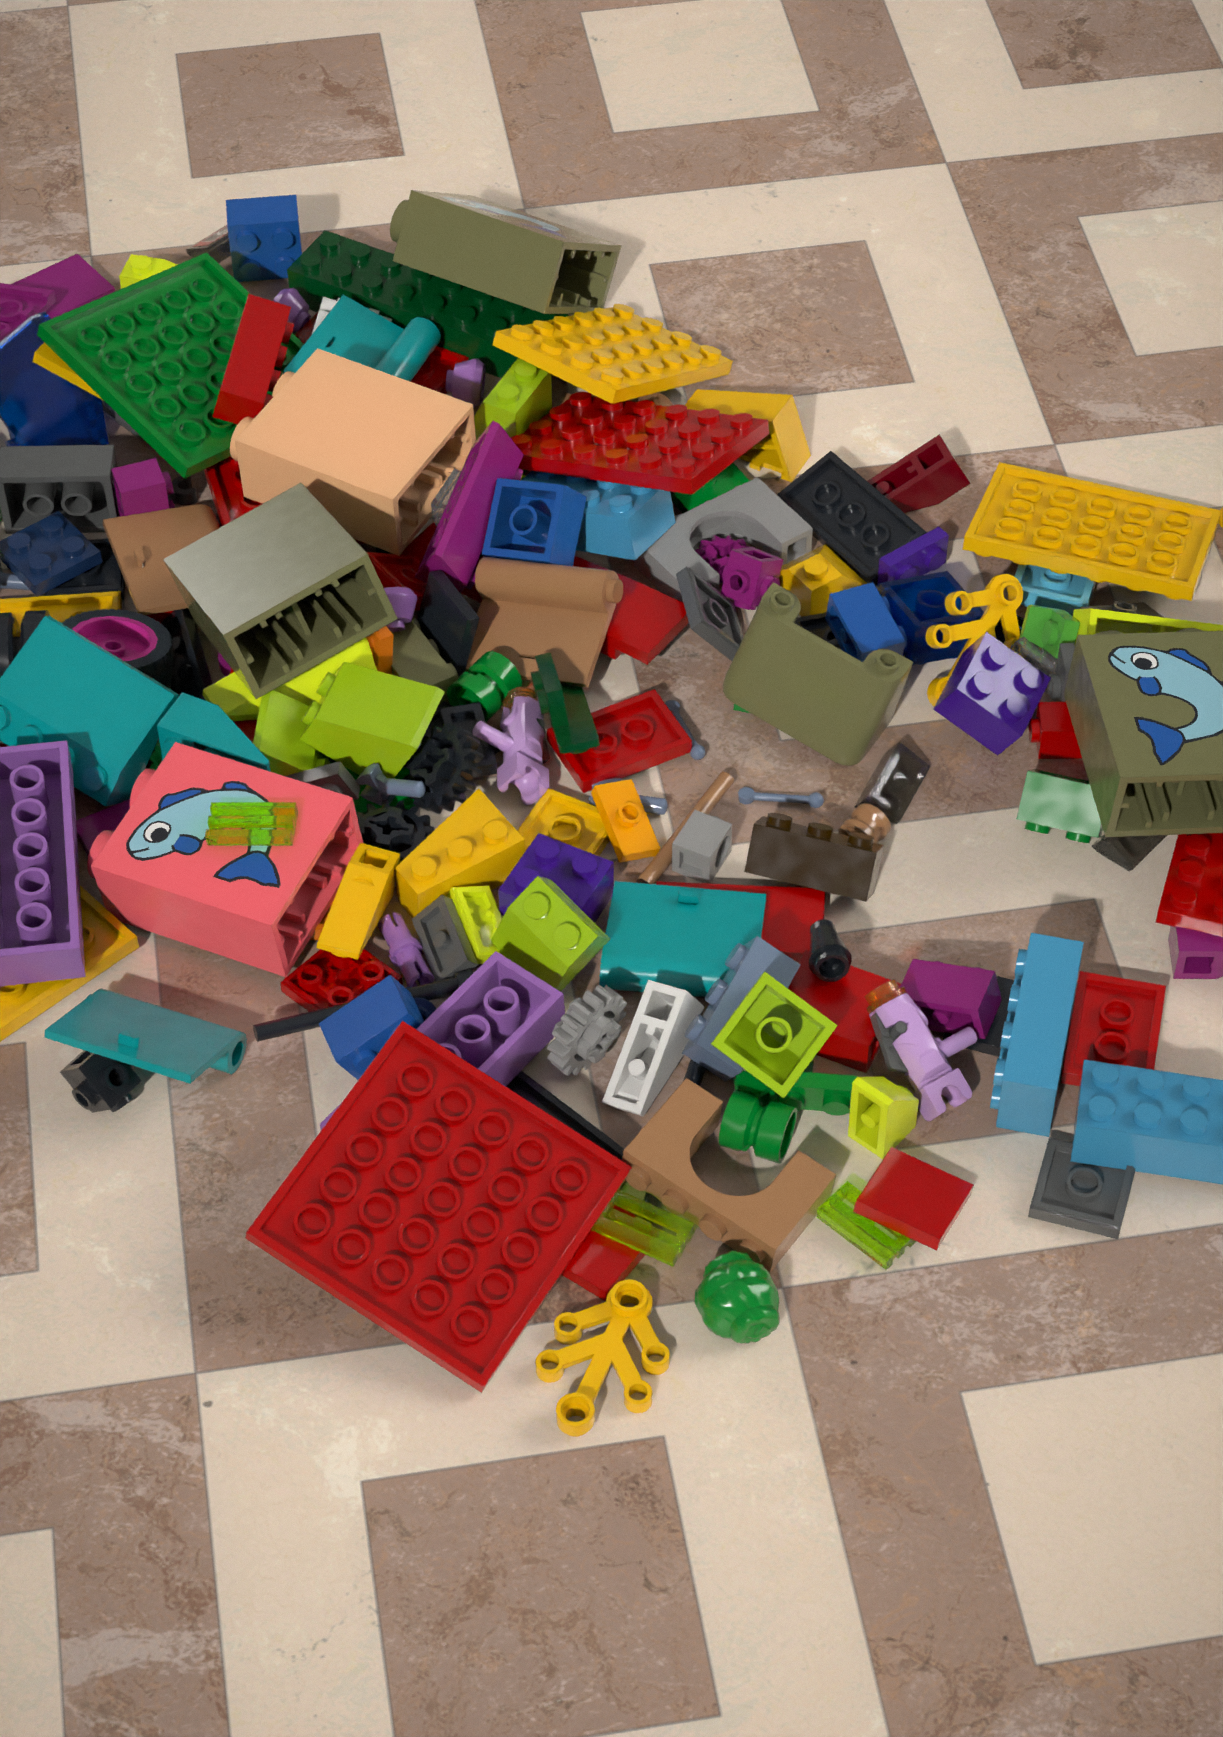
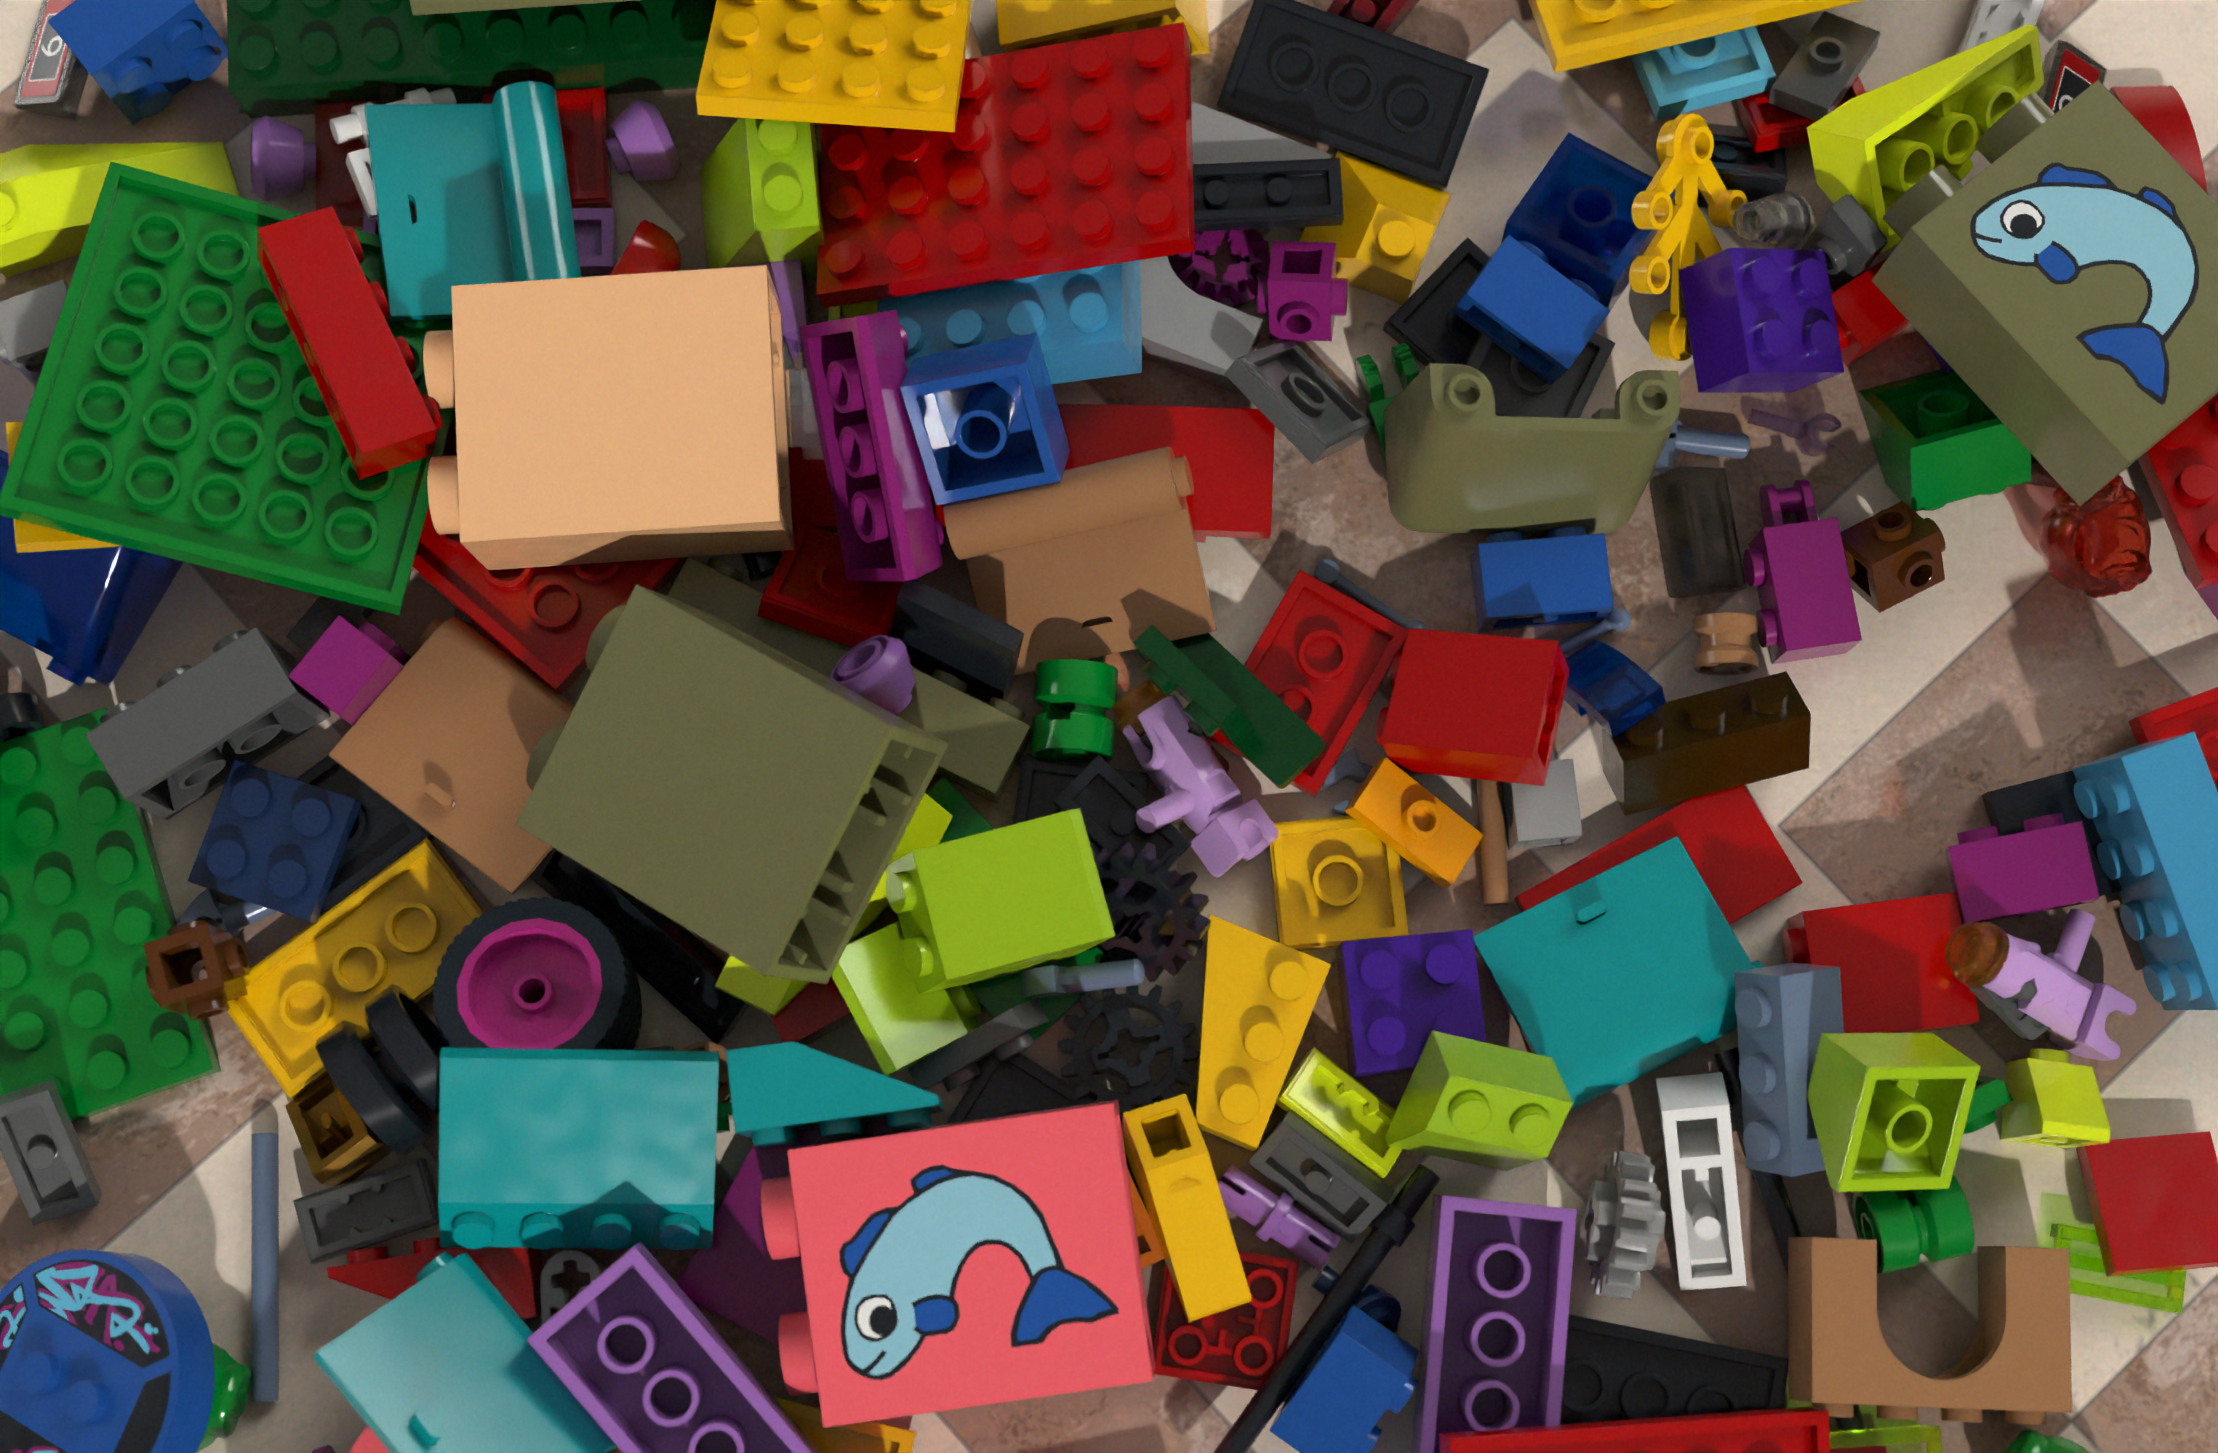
camera: 35 degrees left, 30 degrees up
clear neon green tile [205,802,298,846] -> none
black cone [809,919,852,982] -> none
dark purple plate [877,527,949,595] -> none
bright green bracket [1019,605,1080,659] -> none
none -> black tile [1193,158,1344,232]
none -> red brick [1376,628,1570,786]
none -> blue brick [1470,527,1614,632]
none -> clear blue slope [1564,640,1666,738]
none -> sand blue bar [1654,419,1750,475]
none -> magenta brick [1743,479,1862,664]
none -> clear purple hand [1747,408,1842,457]
none -> reddish brown brick [1840,501,1946,613]
none -> clear red hair [2037,475,2153,599]

